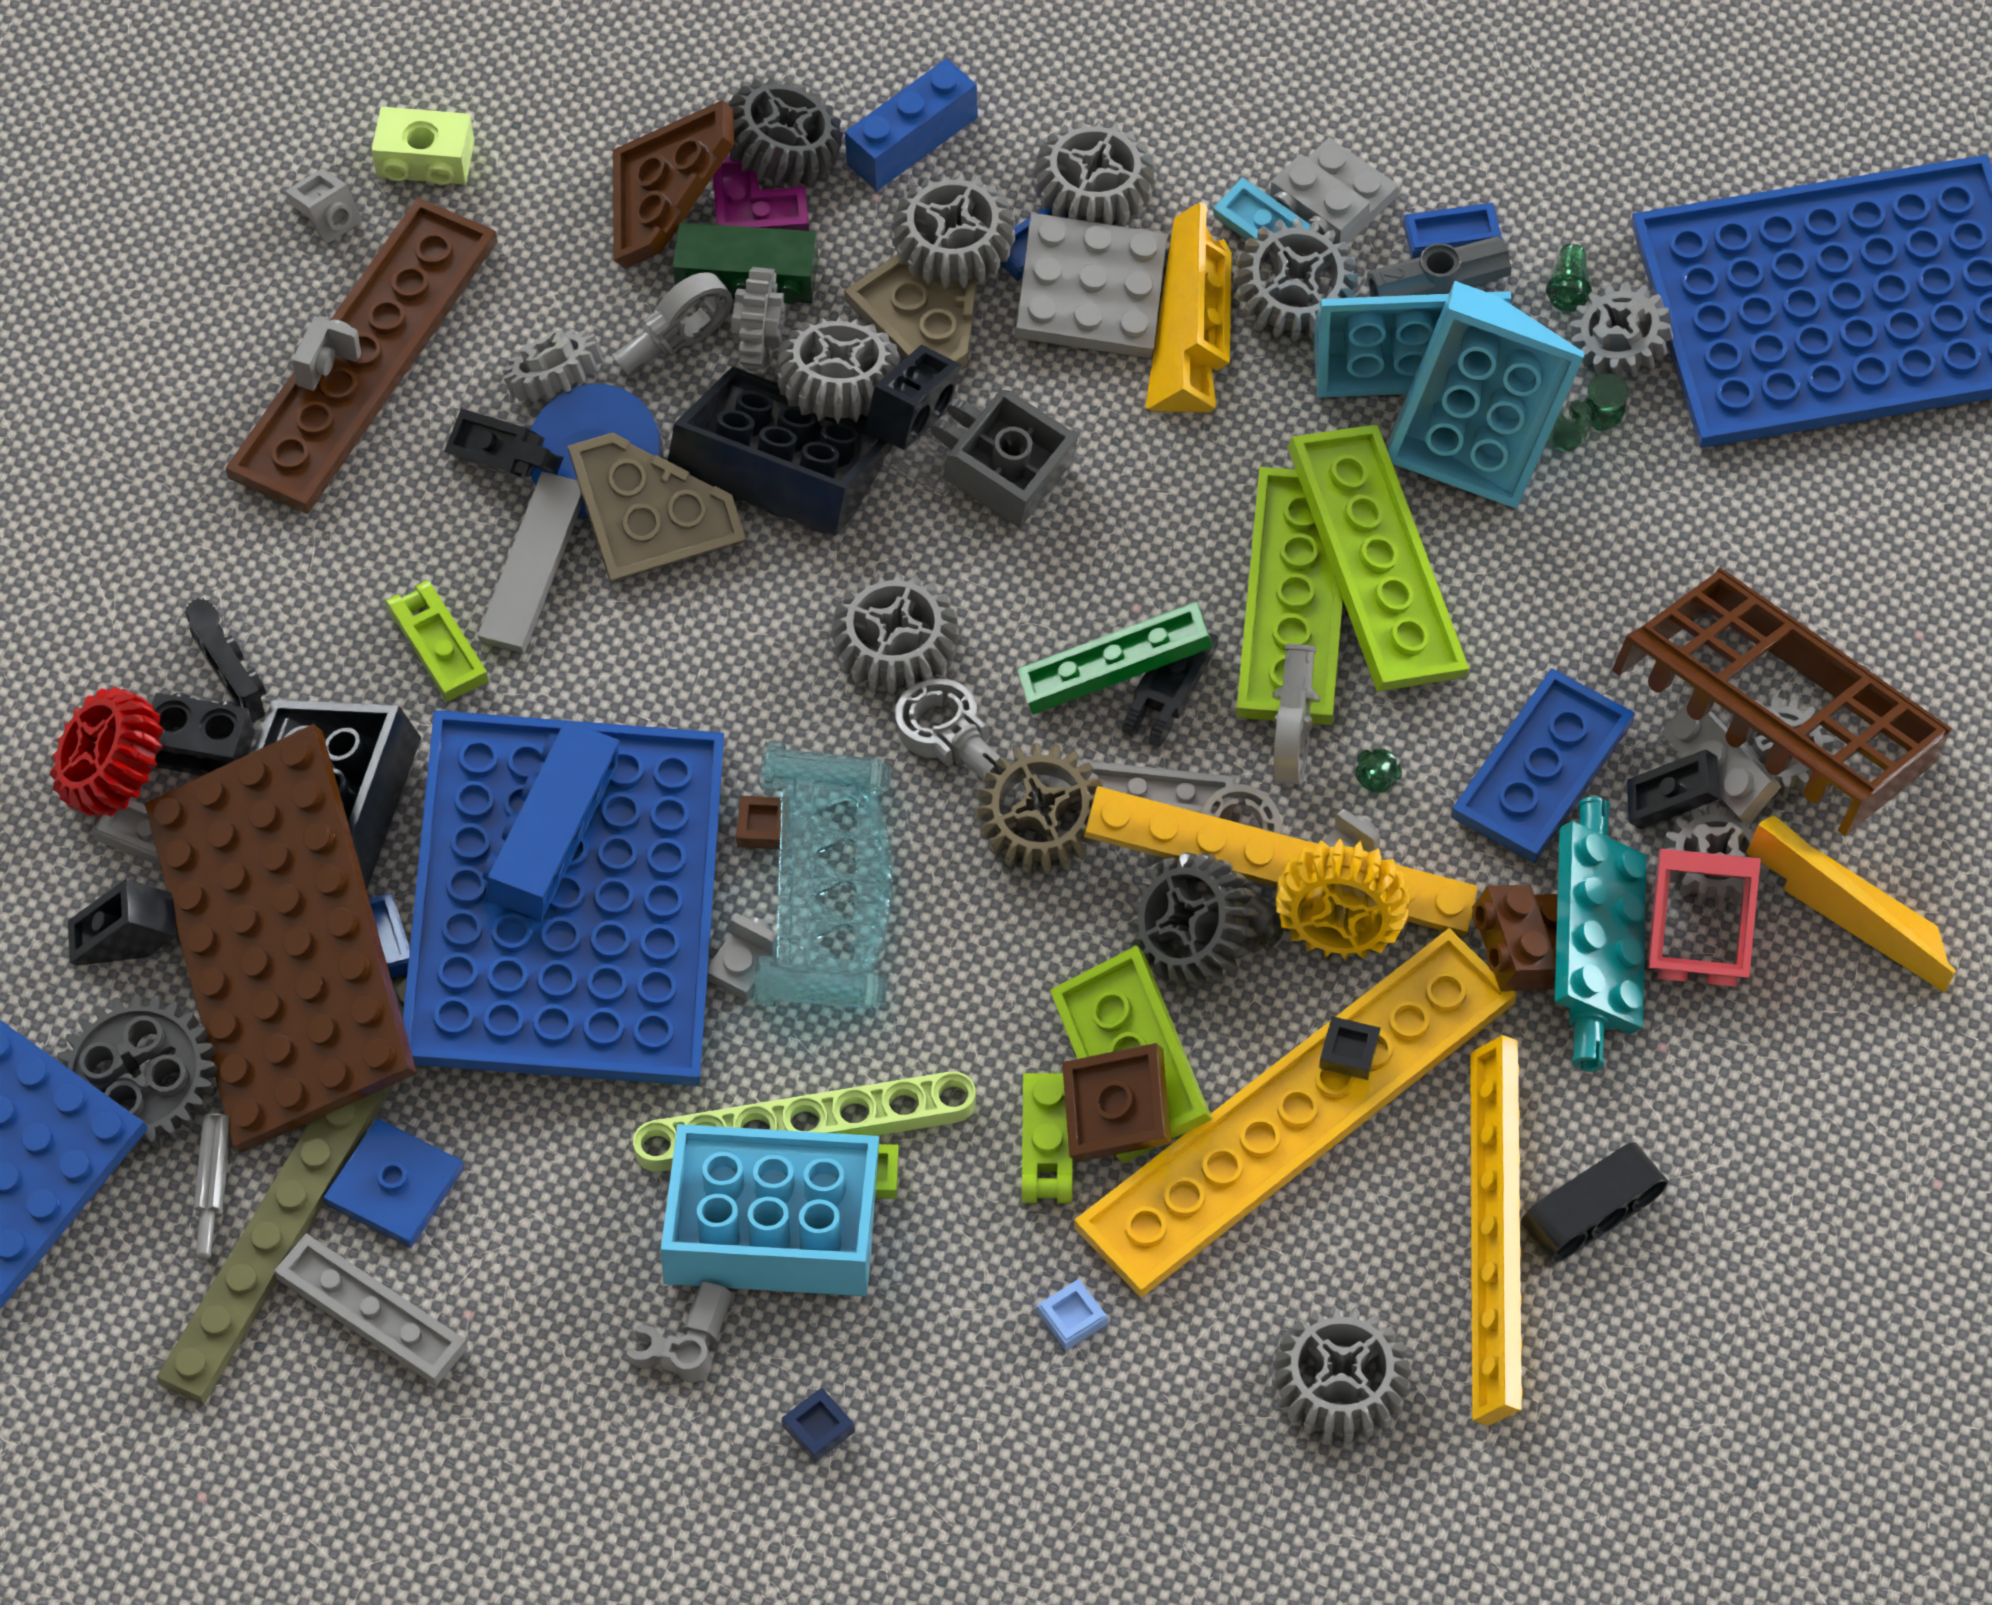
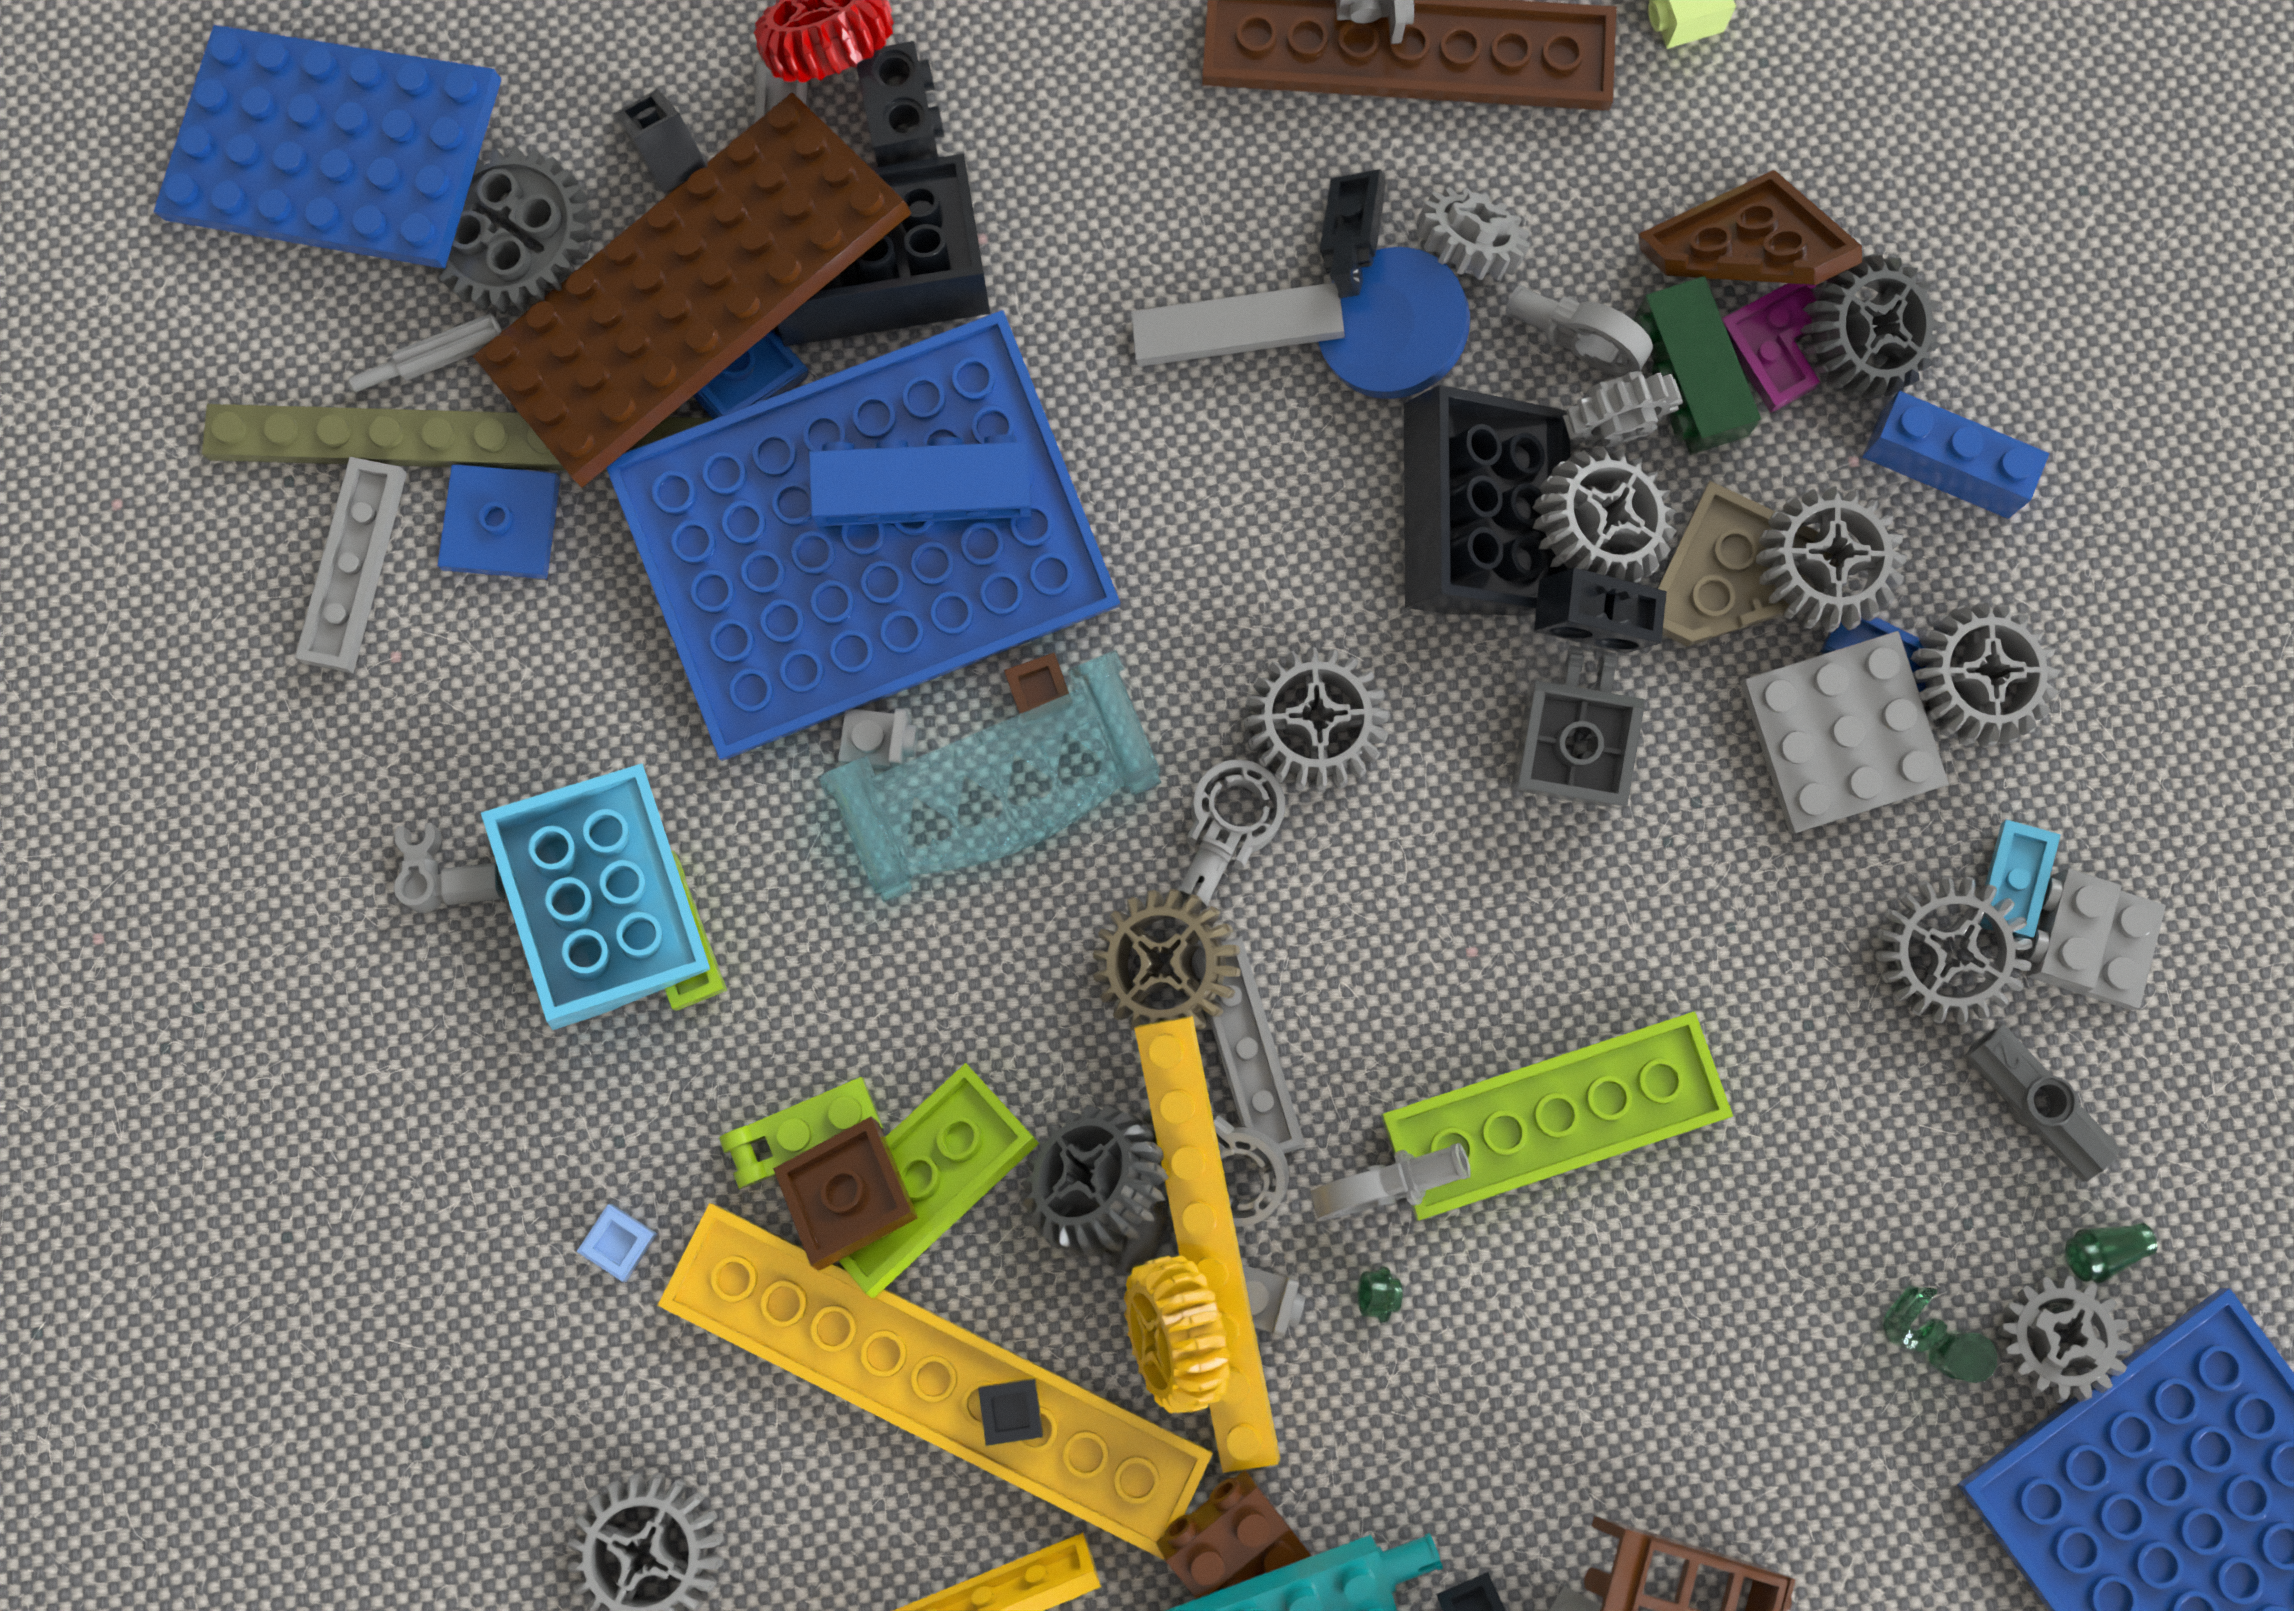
camera: 65 degrees right, 20 degrees up
black hinge [185,598,266,723] -> none
lime plate [384,579,489,703] -> none
dark tan plate [567,433,746,583] -> none
yellowish green beam [633,1072,976,1172] -> none
dark blue plate [781,1387,855,1462] -> none
plate [1017,601,1213,715] -> none
black hinge [1121,633,1218,747] -> none
yellow wedge [1145,202,1232,412] -> none
lime plate [1287,424,1469,692] -> none
medium azure slope [1314,291,1511,398] -> none
medium azure slope [1387,281,1584,509] -> none
blue tile [1403,203,1502,259] -> none
blue plate [1451,668,1635,864] -> none

